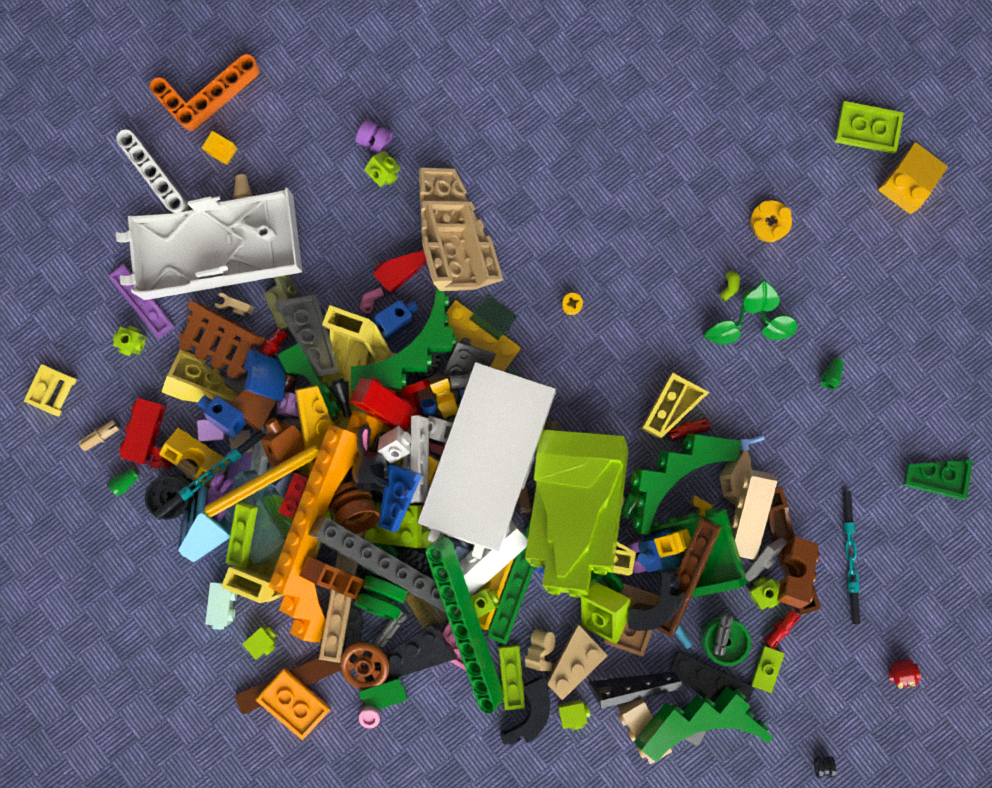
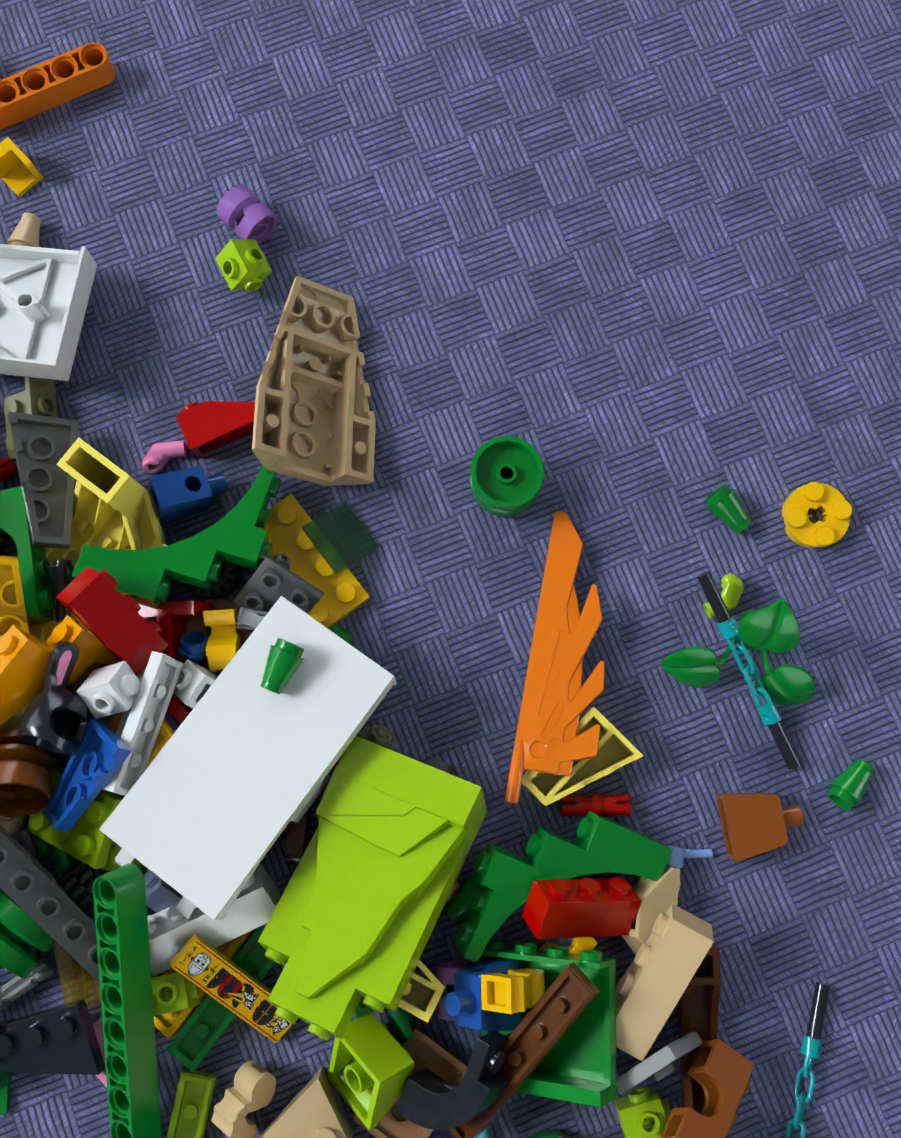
camera: 10 degrees right, 5 degrees down
yellow wheel [562,293,583,315] -> none
none -> tile [170,933,293,1044]
none -> green cone [260,637,304,694]
none -> green wheel [469,435,544,517]
none -> orange animal [504,511,605,805]
none -> red brick [522,877,641,939]
none -> piece [697,571,801,769]
none -> green cone [705,484,752,534]
none -> dark orange torso [715,793,803,861]

